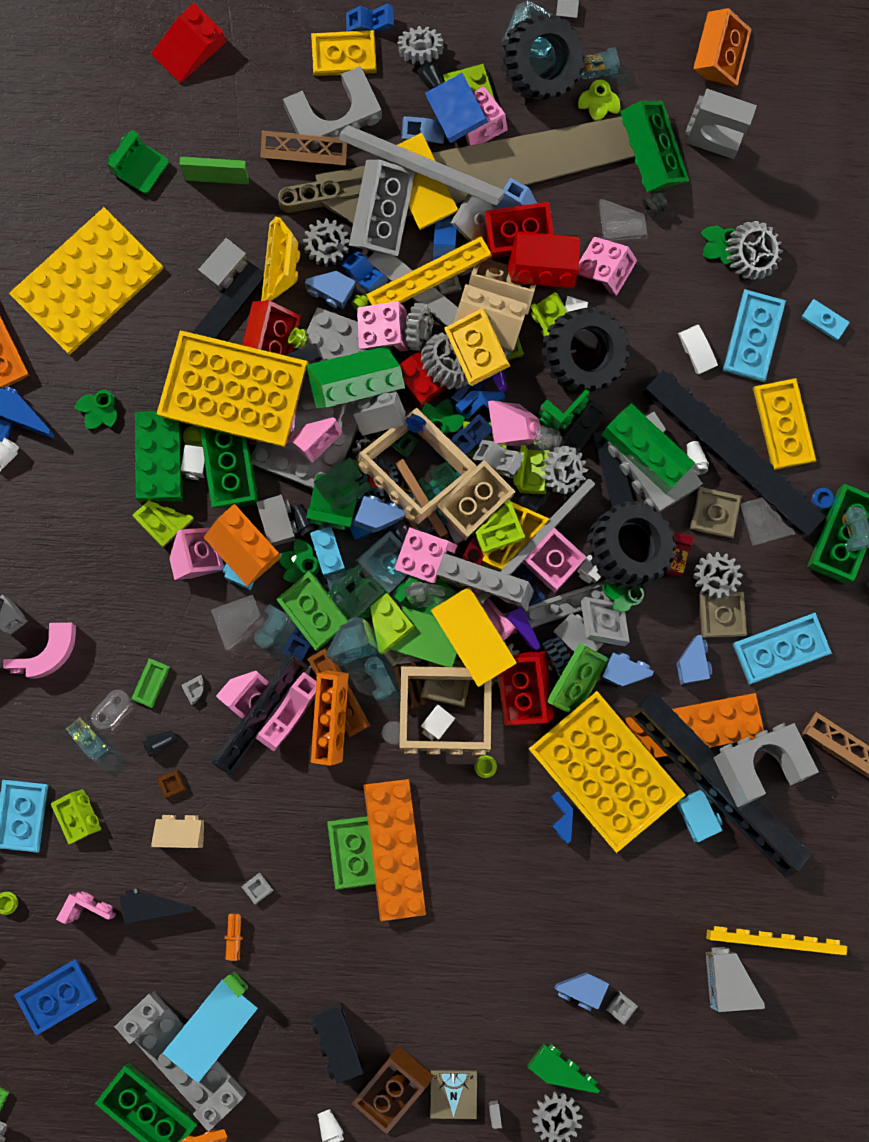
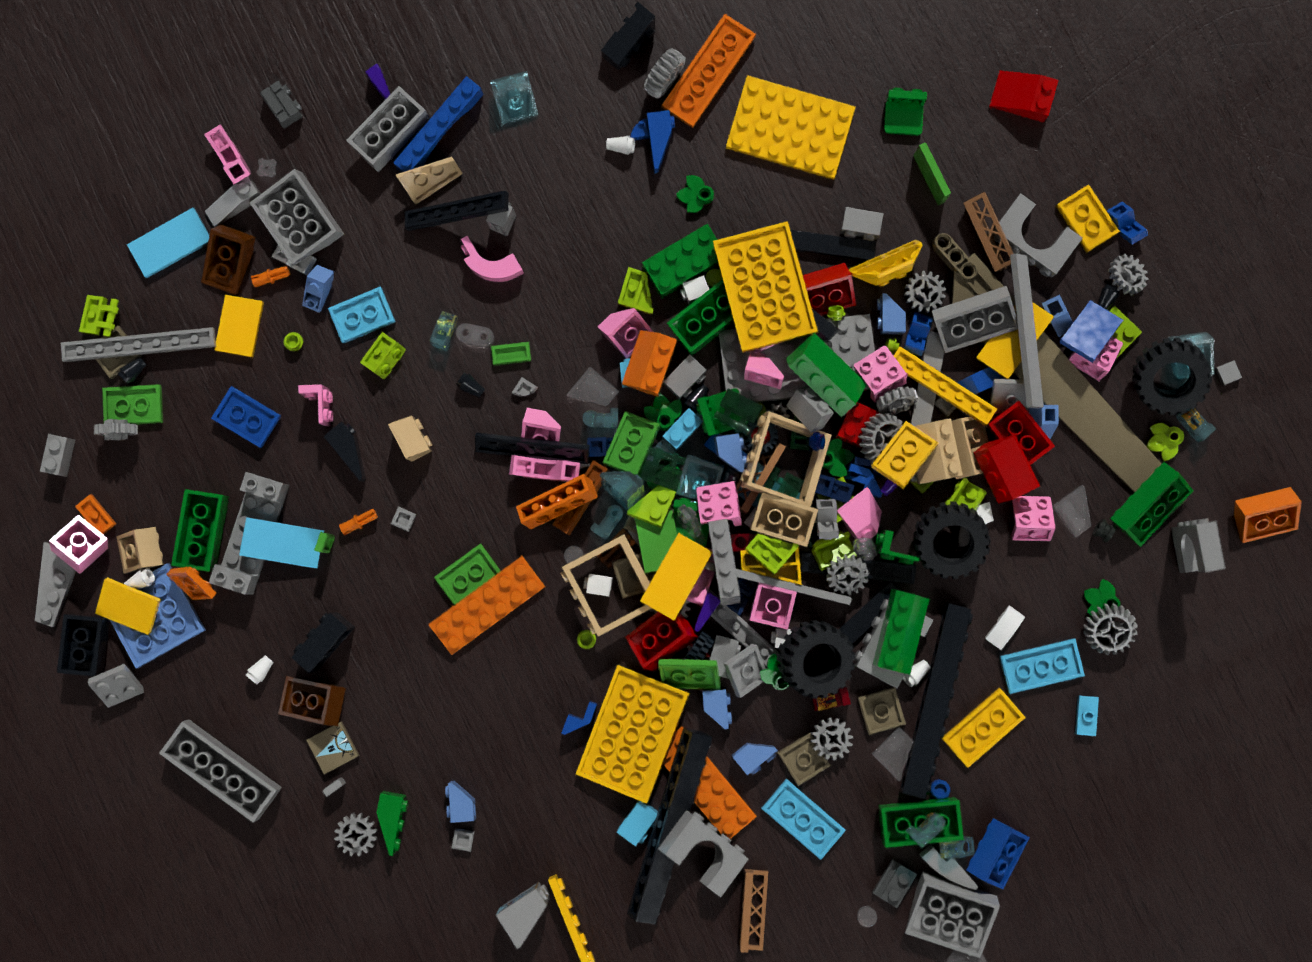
camera: 70 degrees right, 5 degrees up
reddish brown tile [156,769,186,799] -> none

